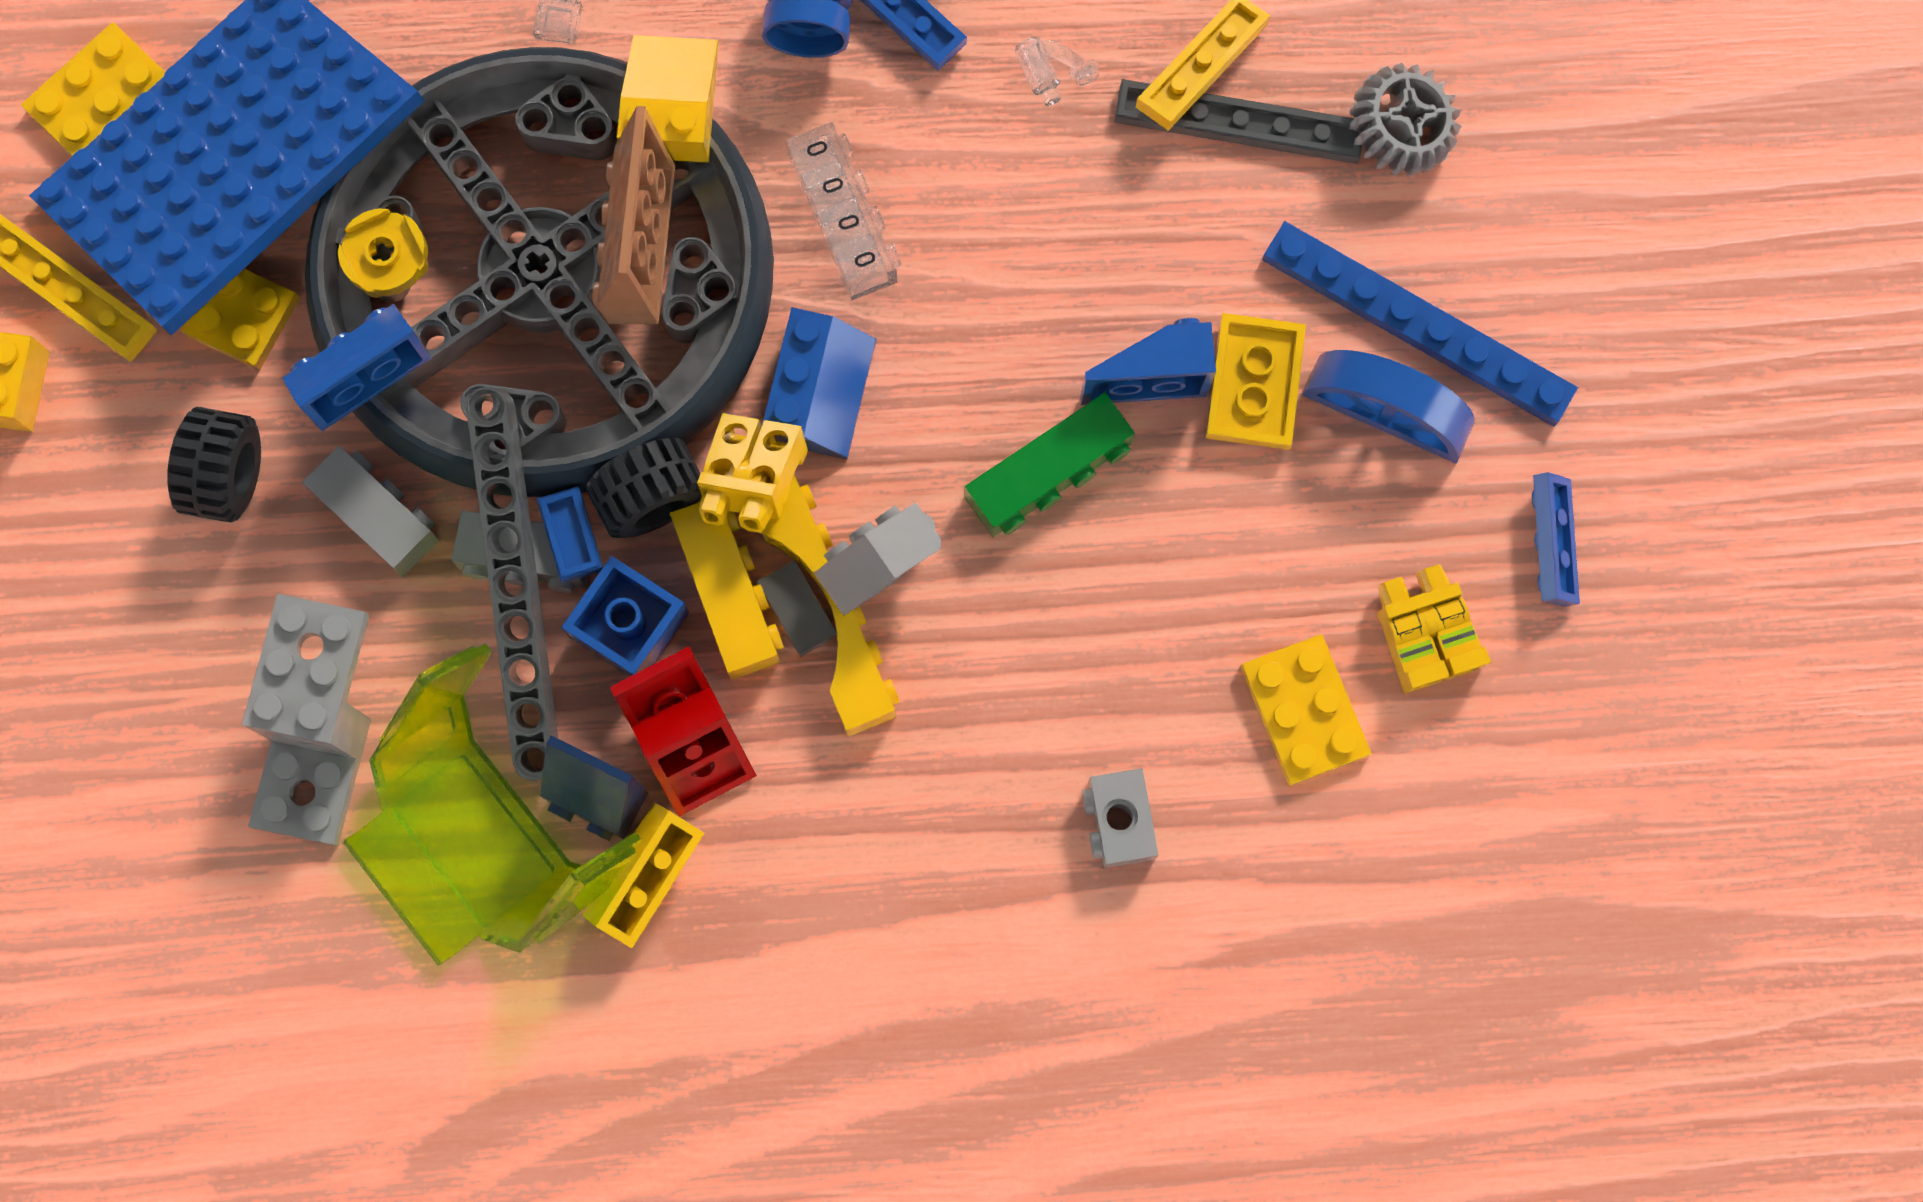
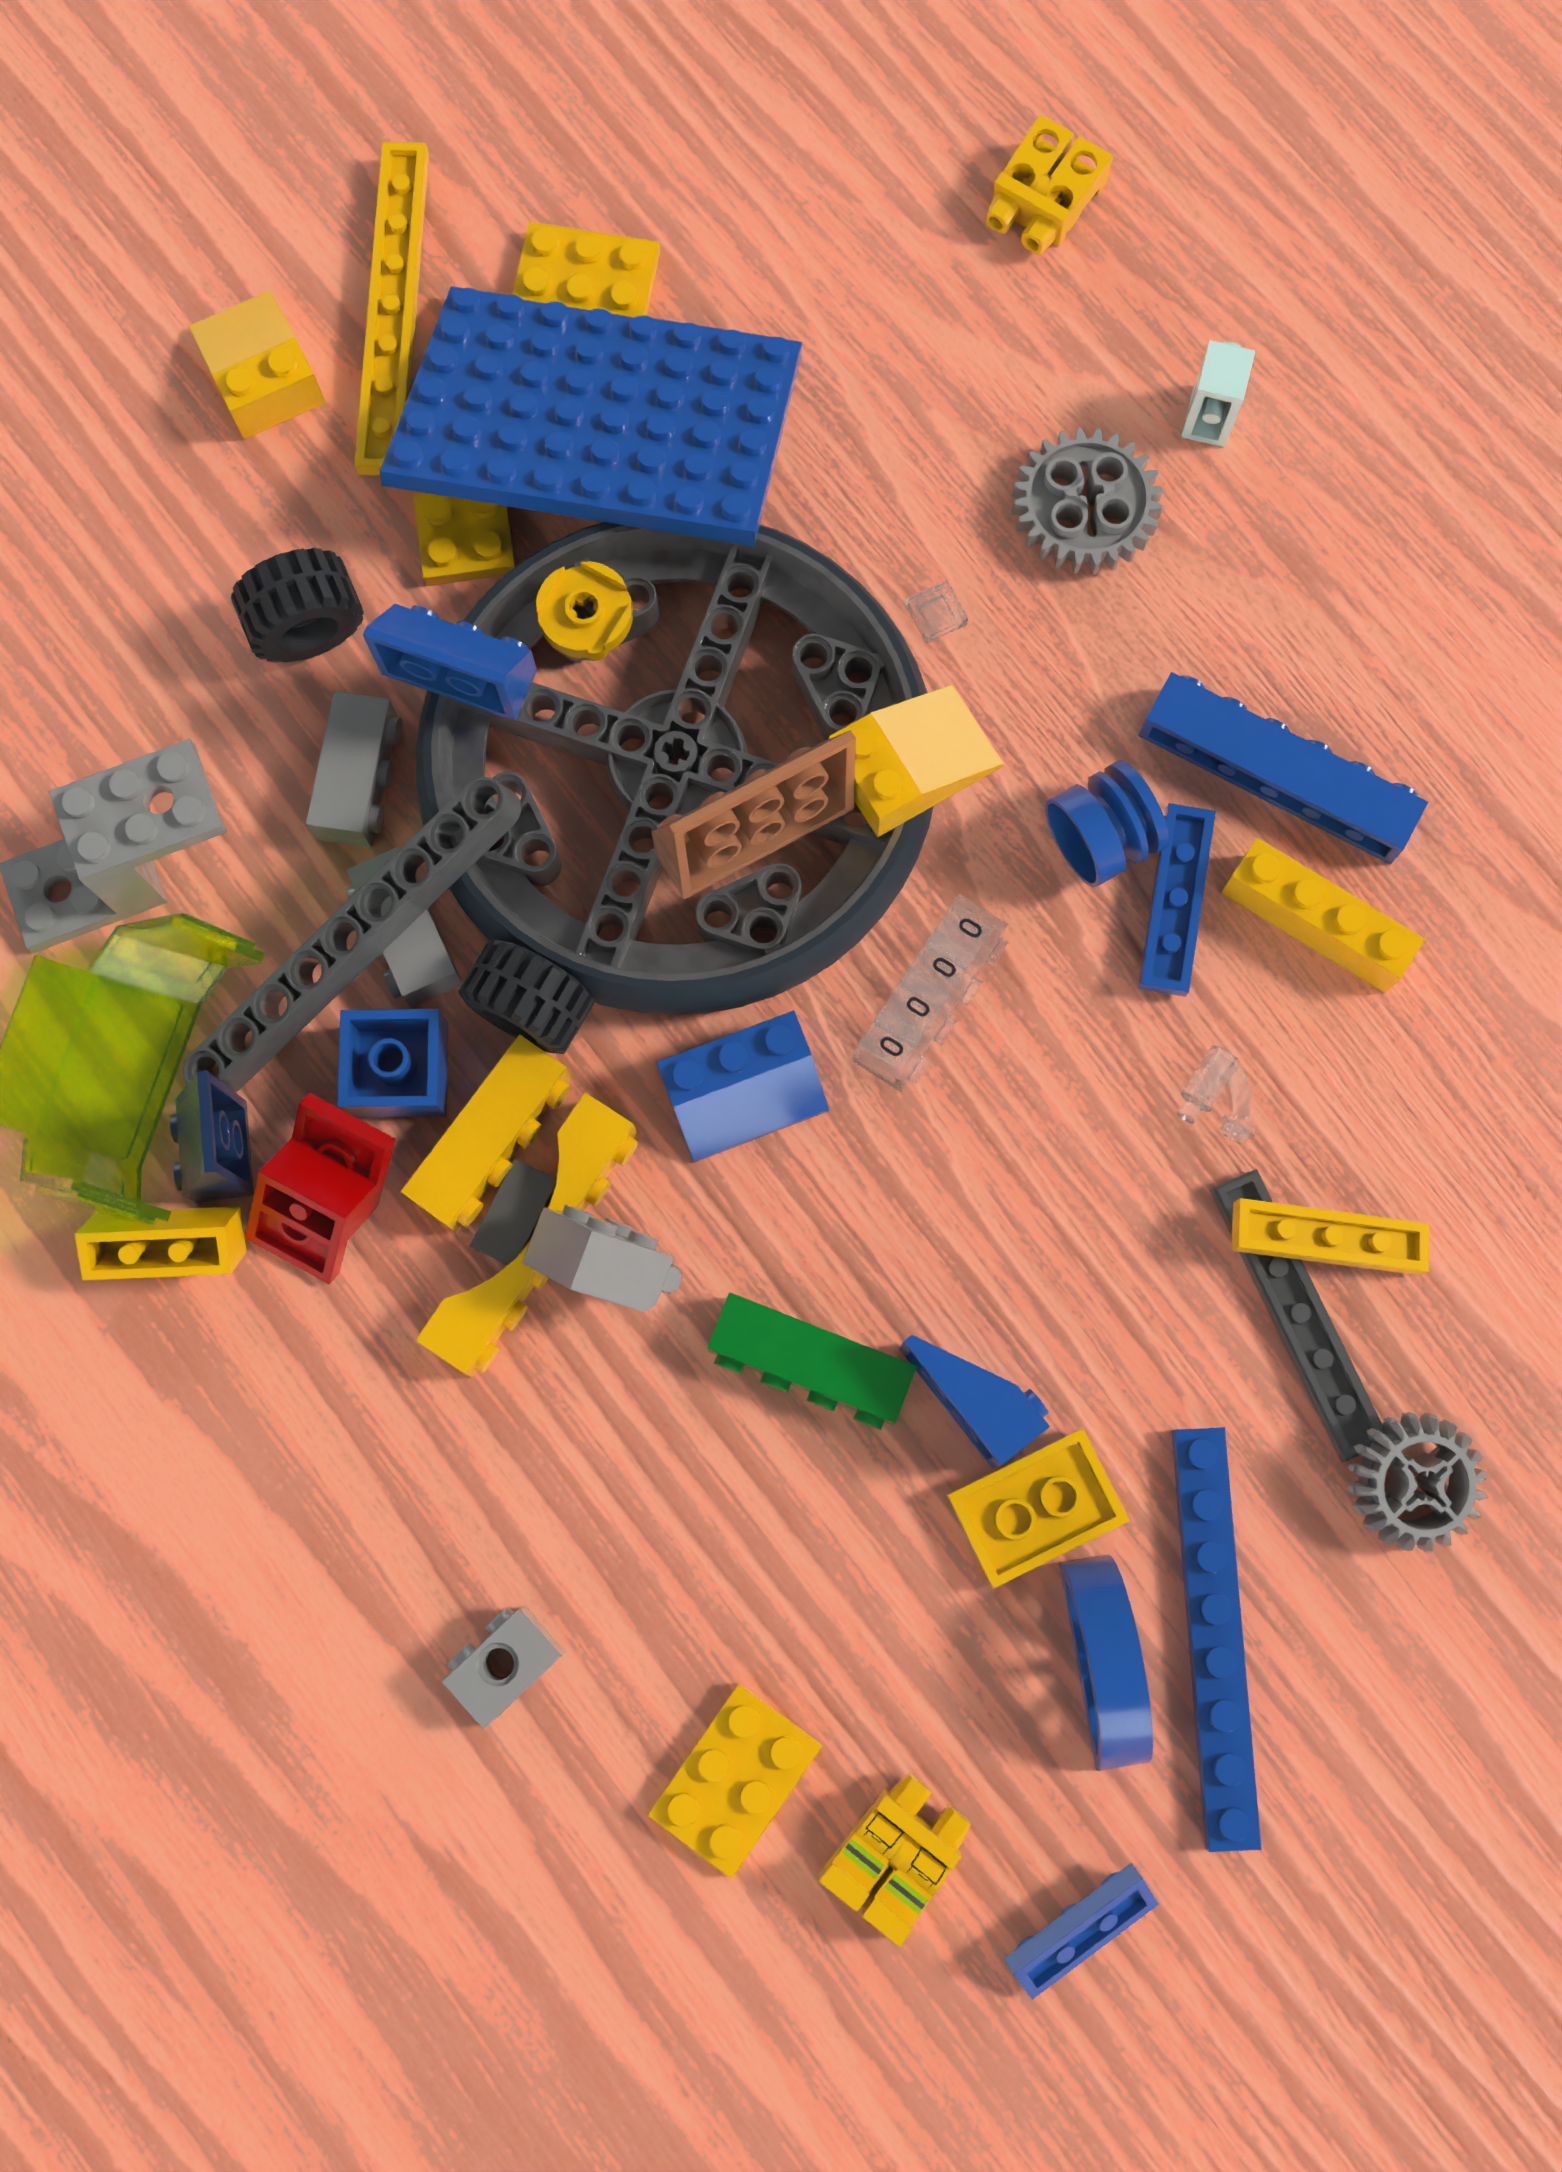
camera: 60 degrees right, 0 degrees up
blue tile [536,486,603,583] -> none
yellow hips [697,413,808,533] -> none

